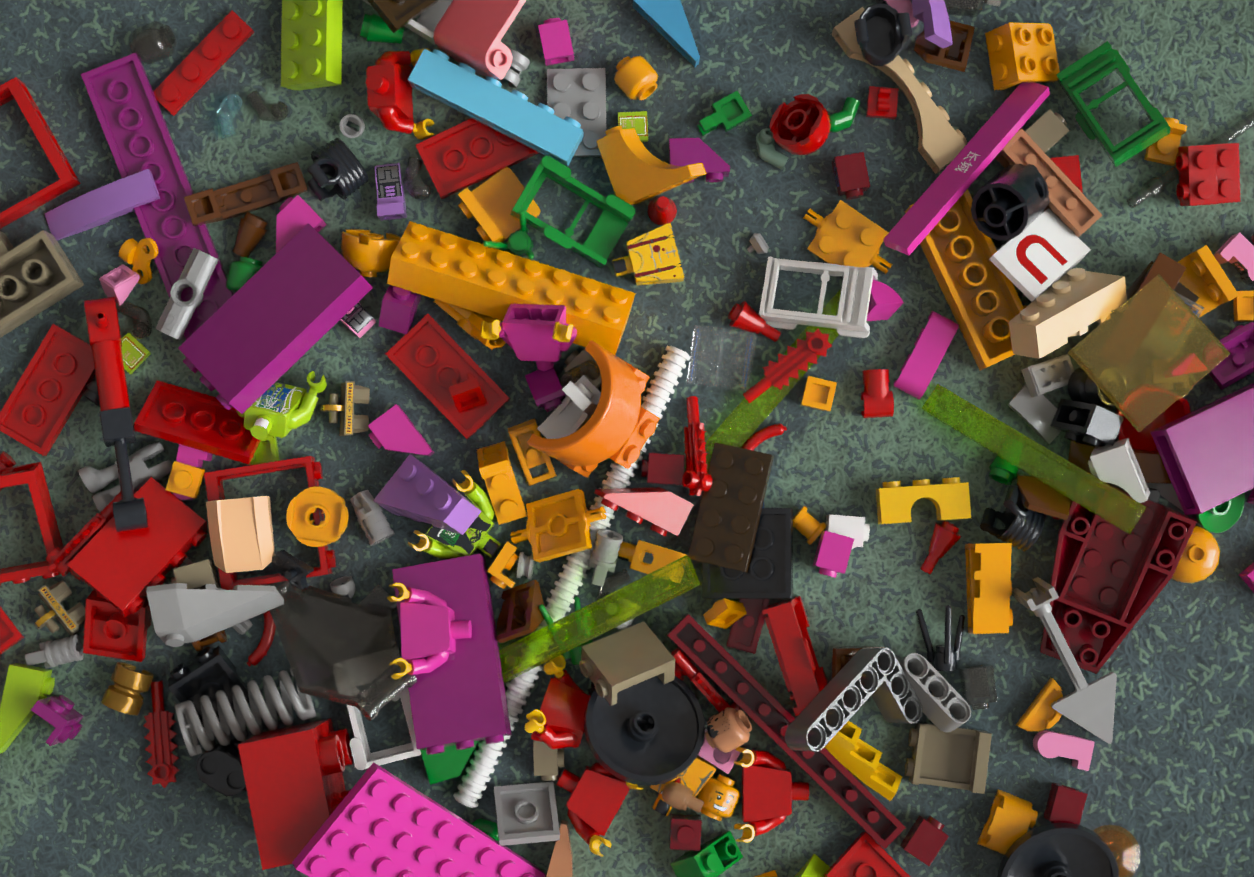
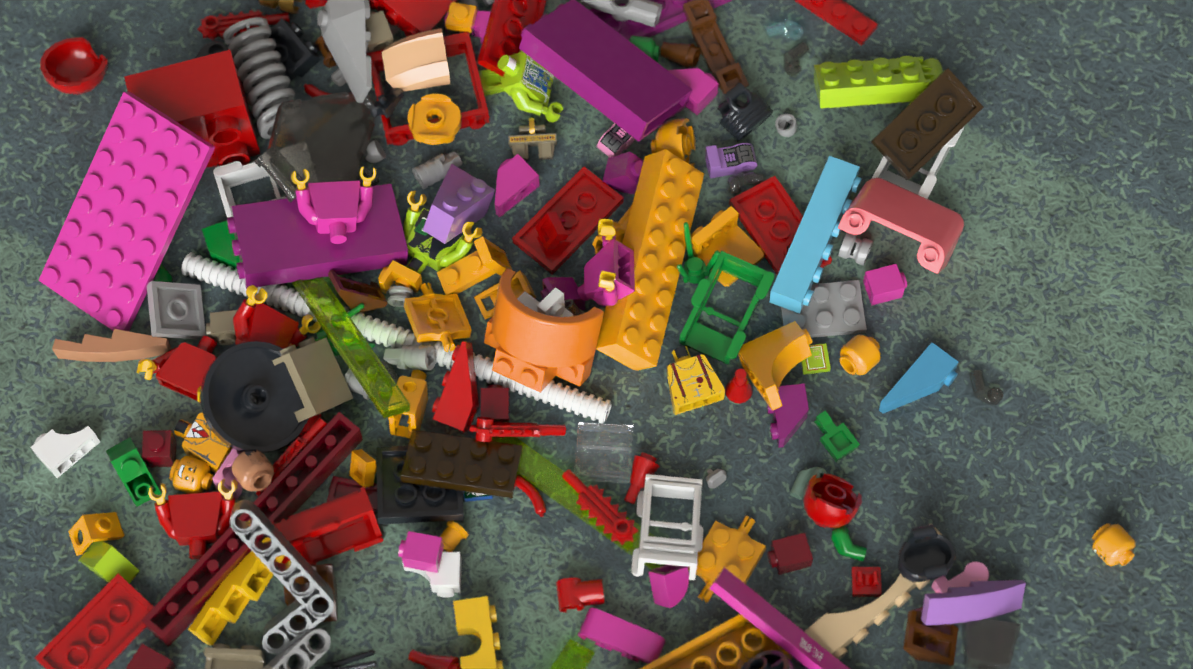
camera: 90 degrees right, 20 degrees down
green cone [360,13,405,44] -> none
red torso [366,48,434,140] -> none
medium nougat cylinder [662,782,704,813] -> none
light orange plate [801,376,837,412] -> none

